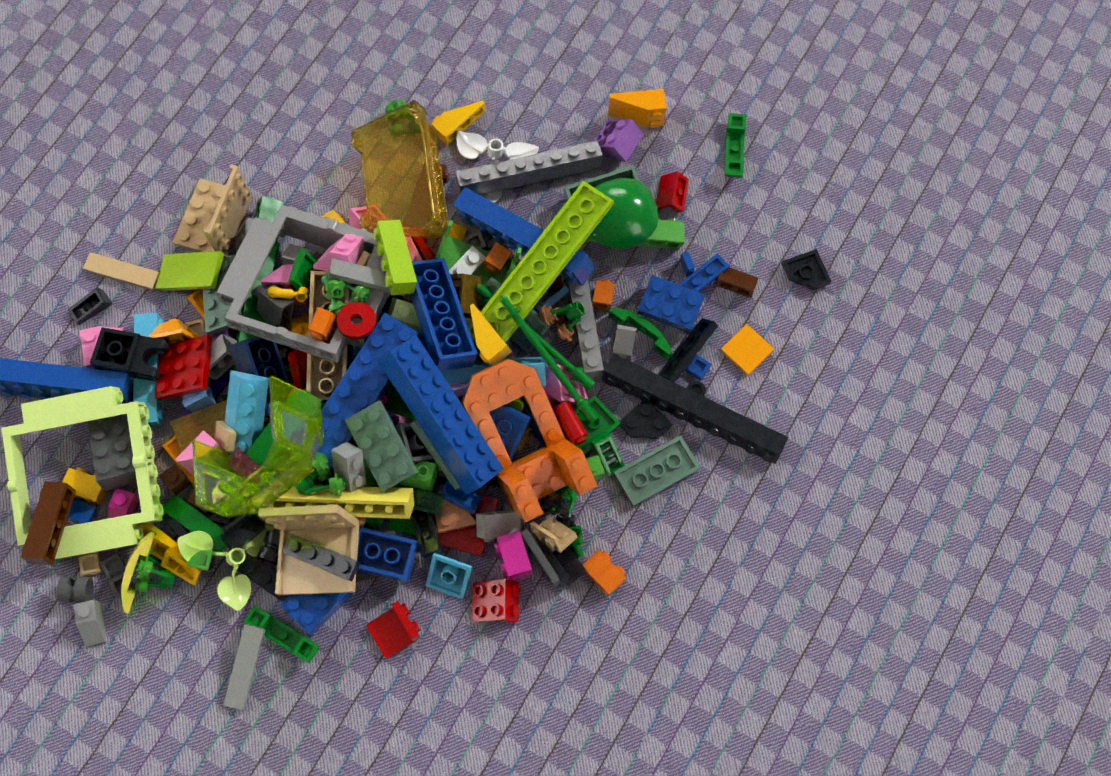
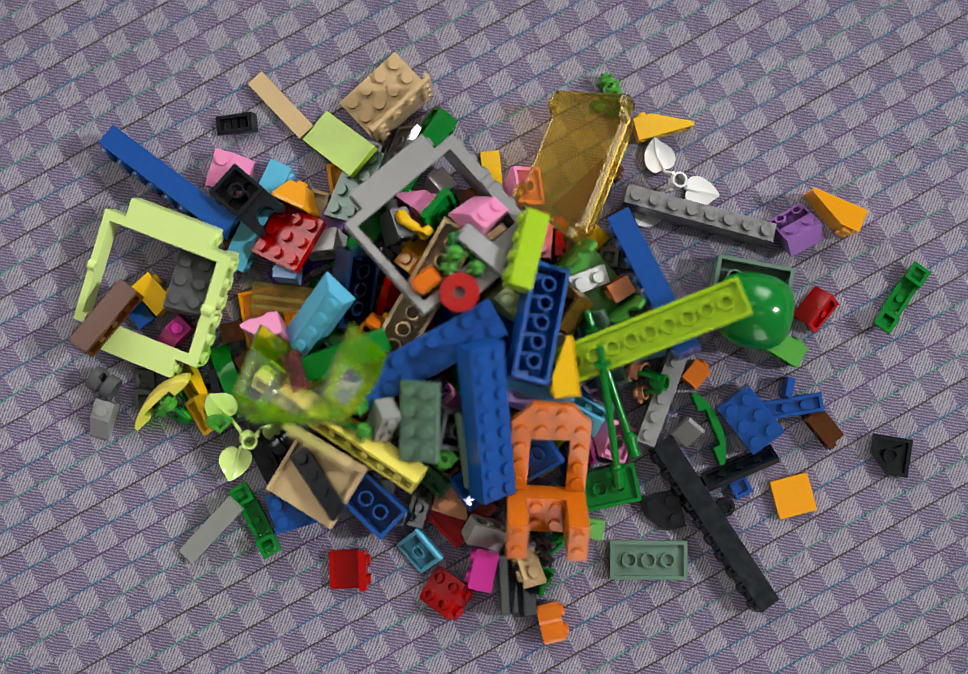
camera: 30 degrees right, 15 degrees up
tan tile [78,552,103,577] -> none
tan tile [214,421,237,451] -> none
red brick [553,401,588,446] -> none
green slope [590,431,625,476] -> none

